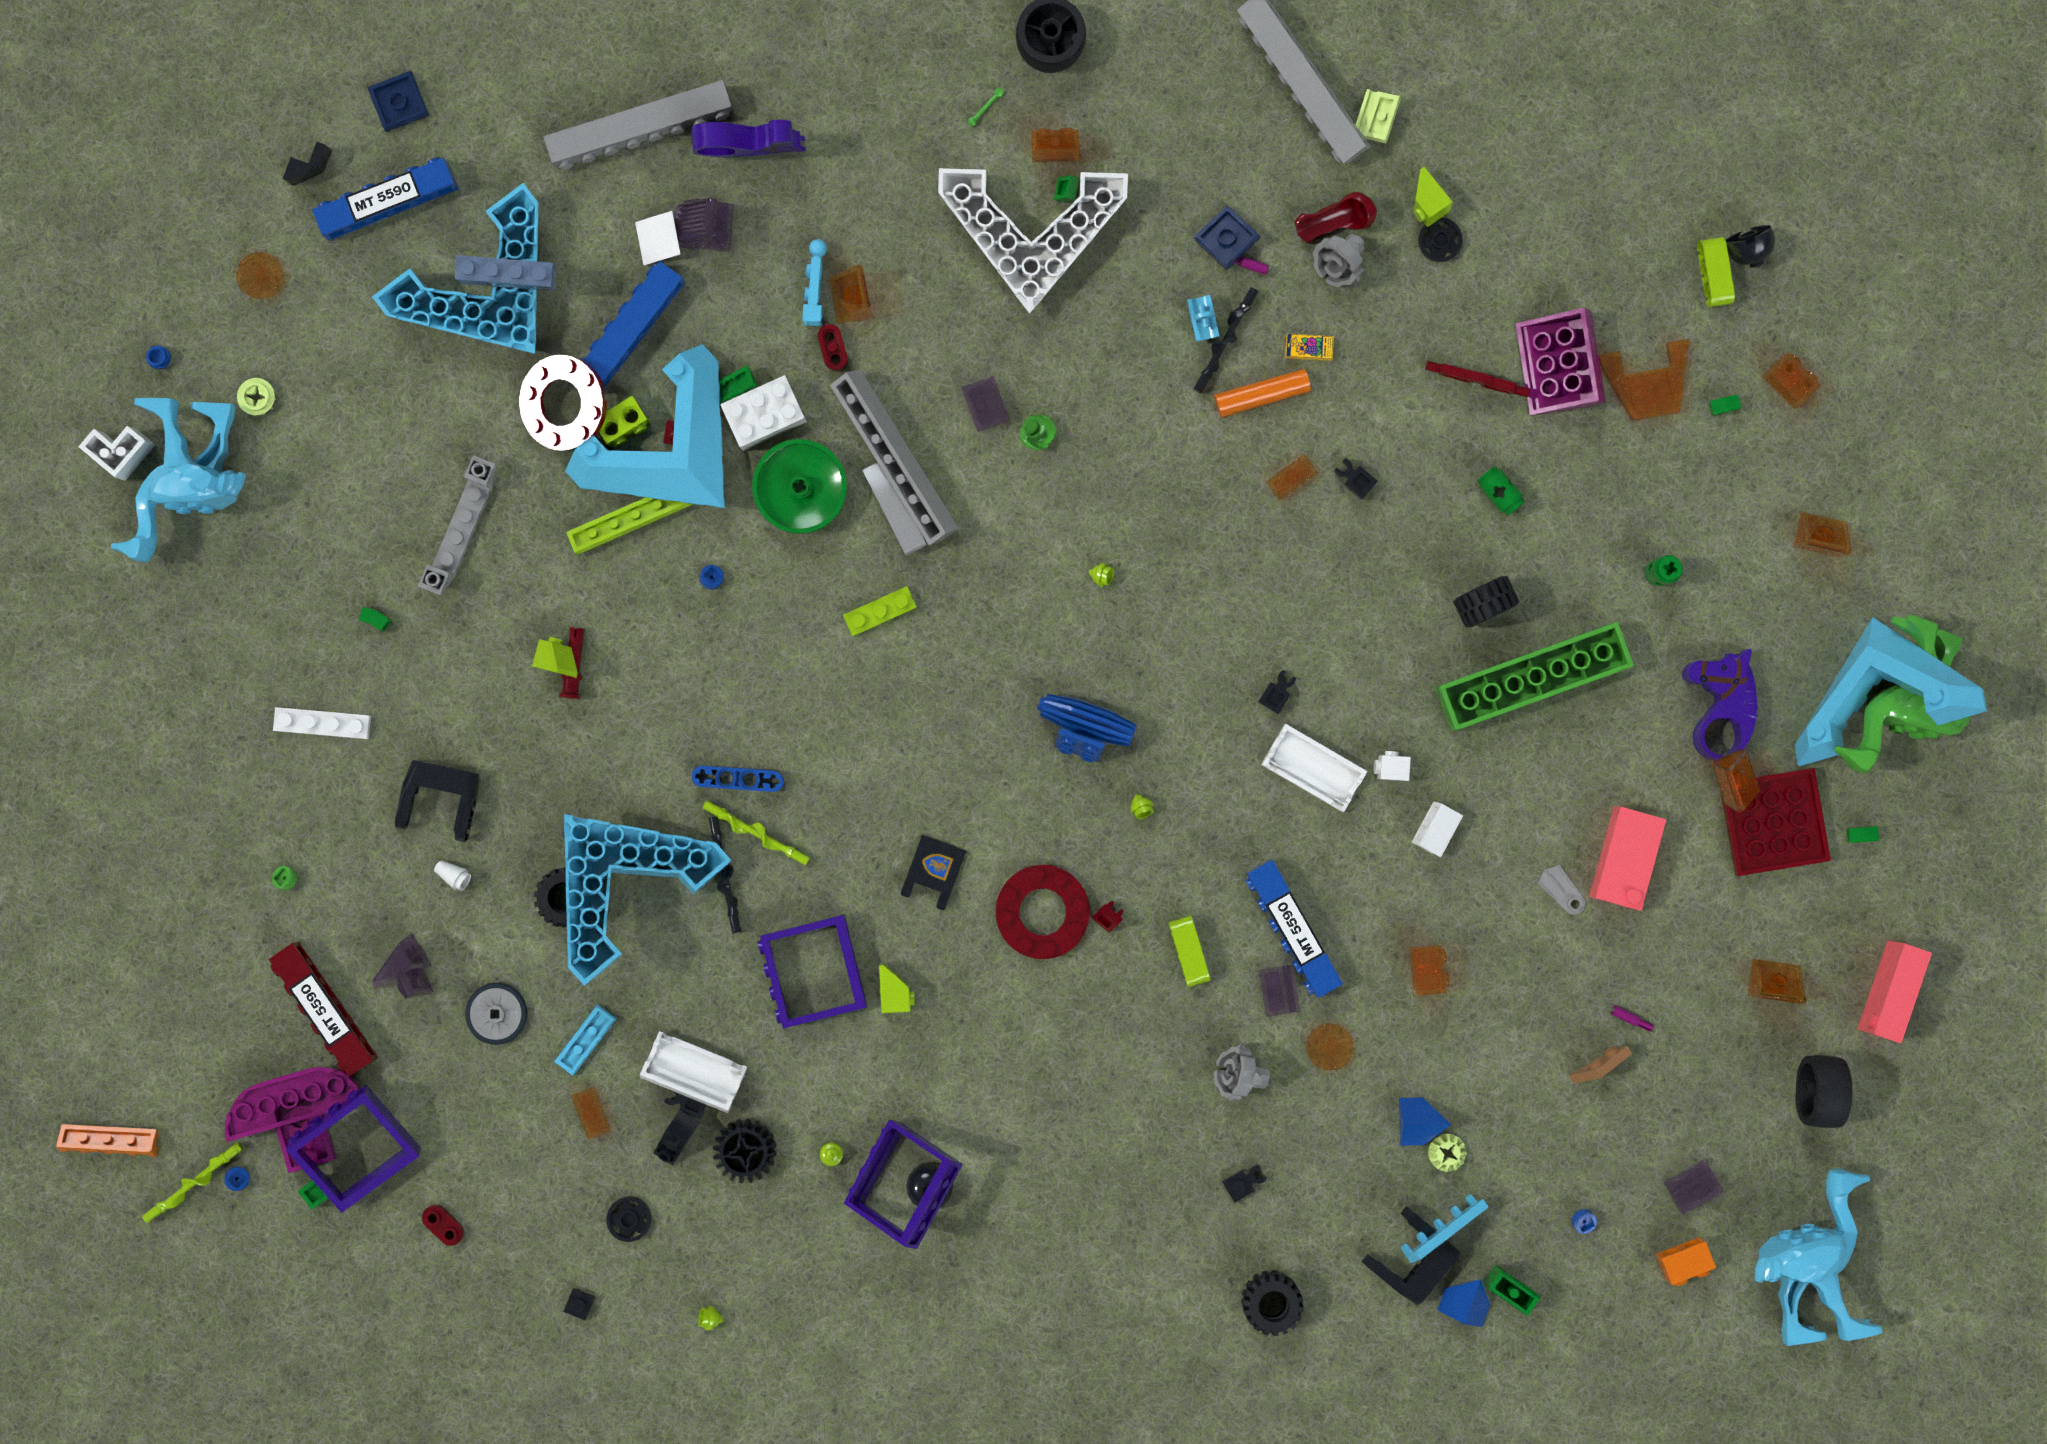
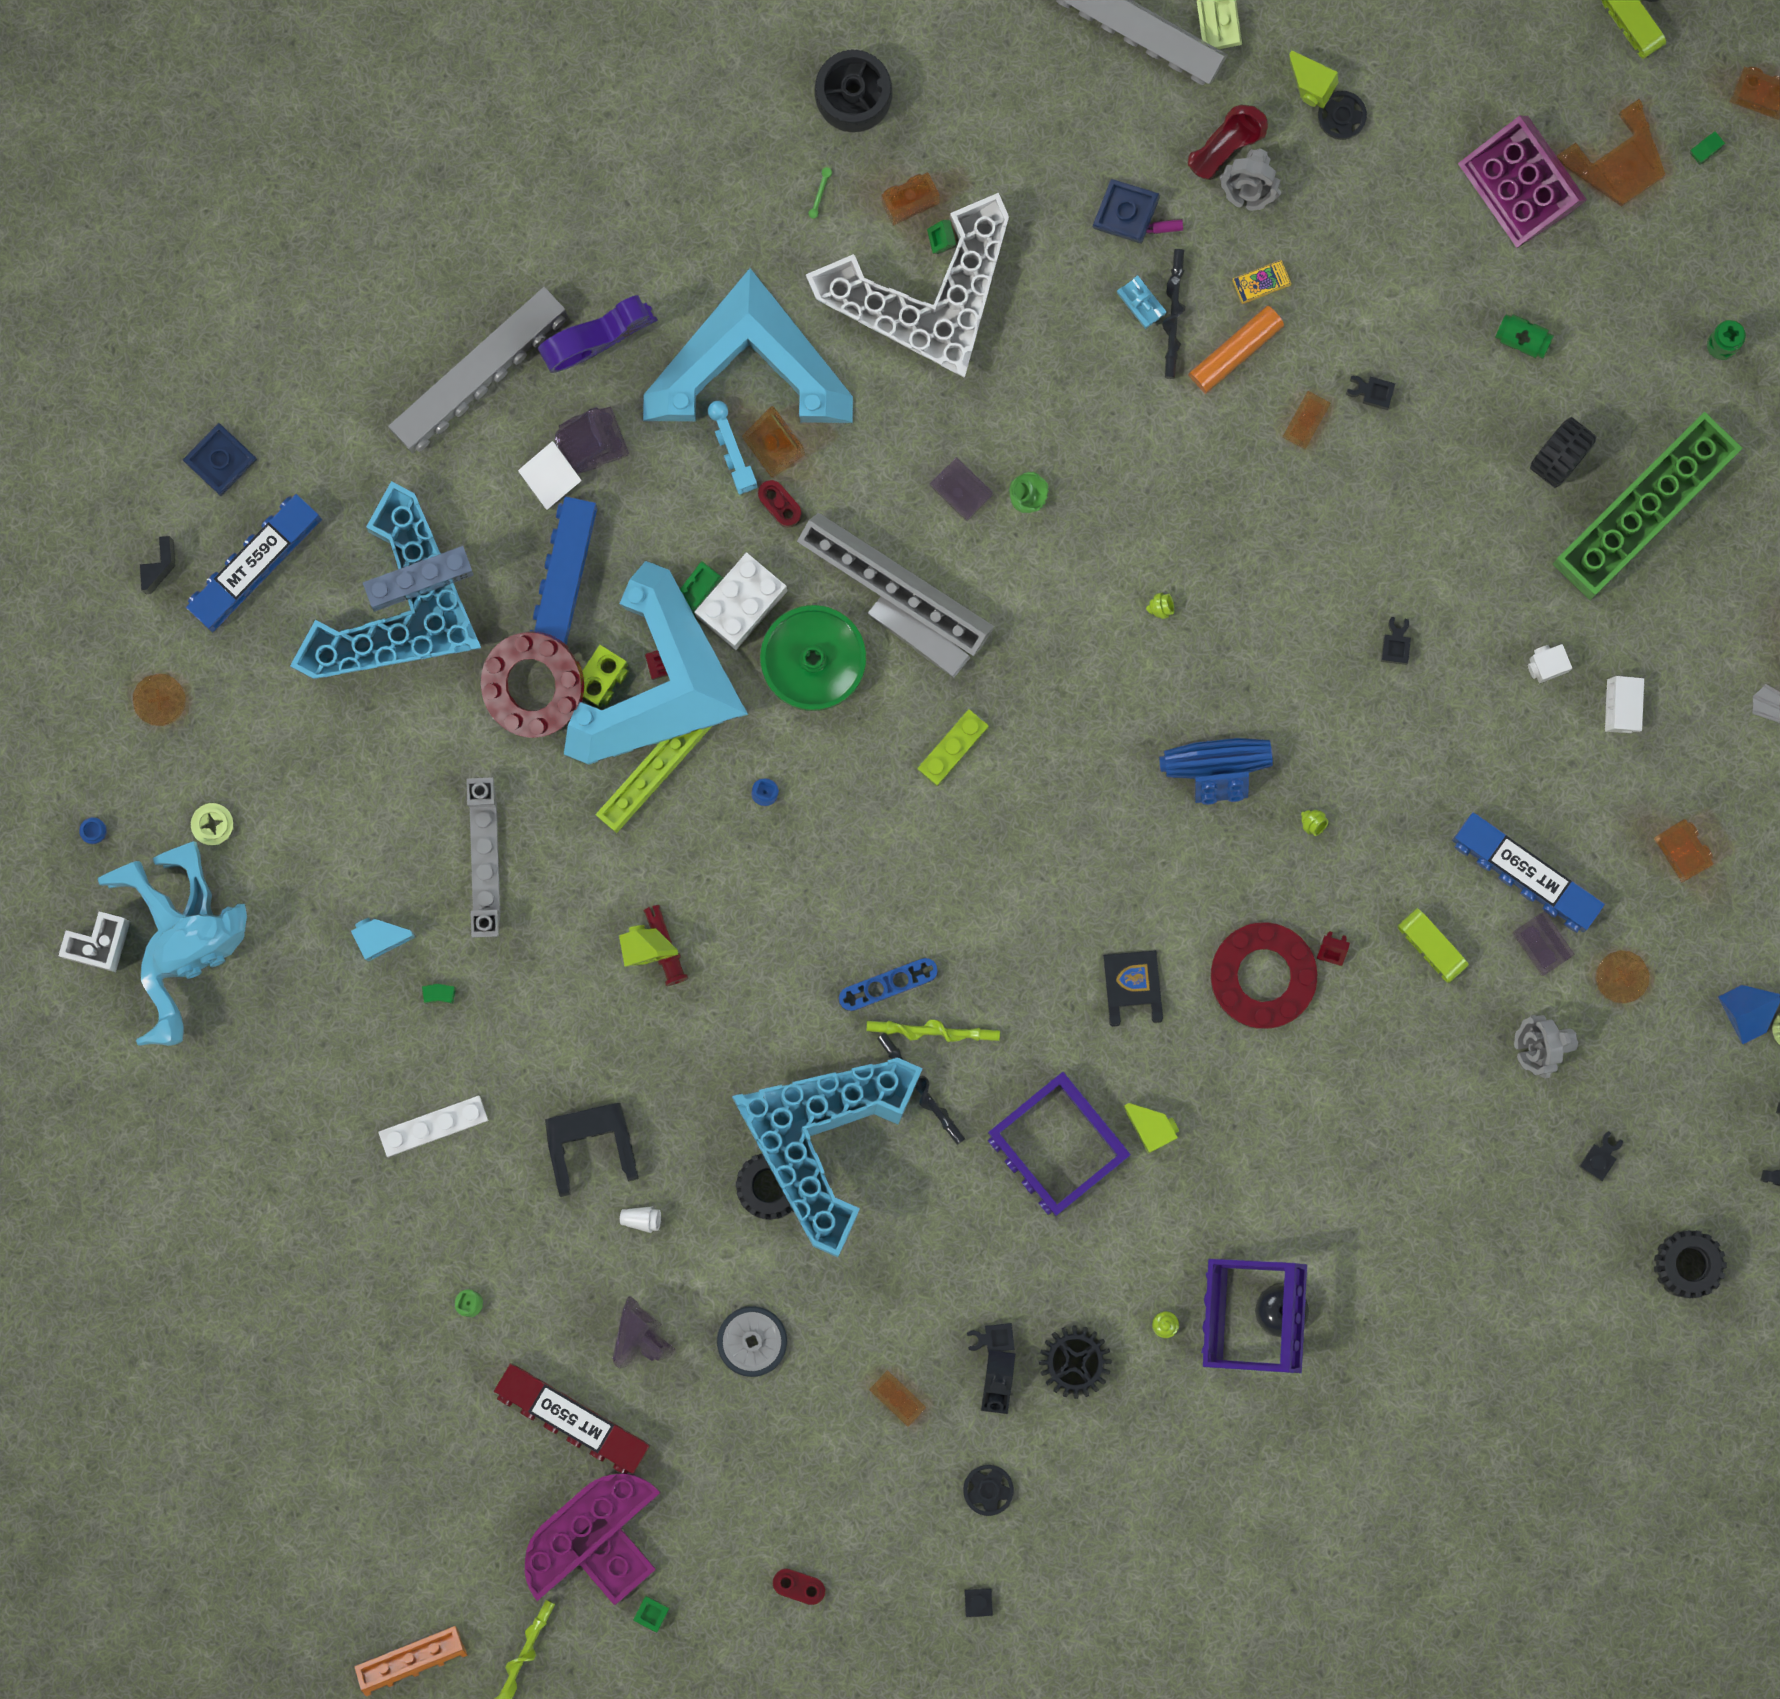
camera: 15 degrees left, 5 degrees down
blue tile [224,1166,250,1191] -> none
dark purple window [286,1085,421,1213] -> none
medium azure tile [554,1004,617,1076] -> none
white gear [640,1031,747,1113] -> none
lime plate [698,1306,724,1331] -> none
white gear [1261,724,1367,812] -> none
dark red piece [1425,361,1530,398] -> none
none -> medium azure slope [351,918,416,961]
none -> medium azure wedge [643,268,853,423]

